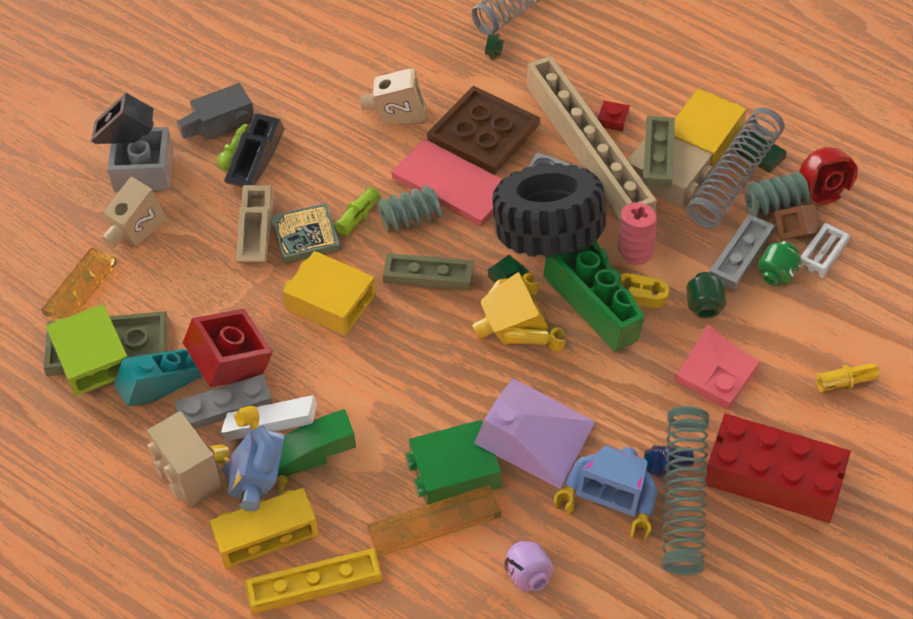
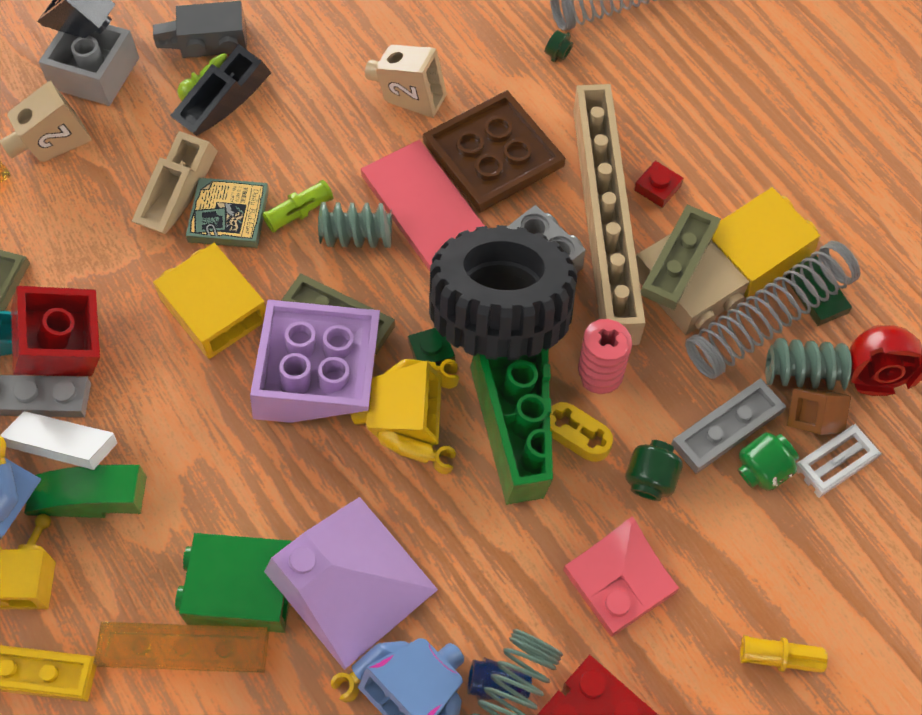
camera: 20 degrees right, 10 degrees up
none -> lavender slope [250,300,380,423]

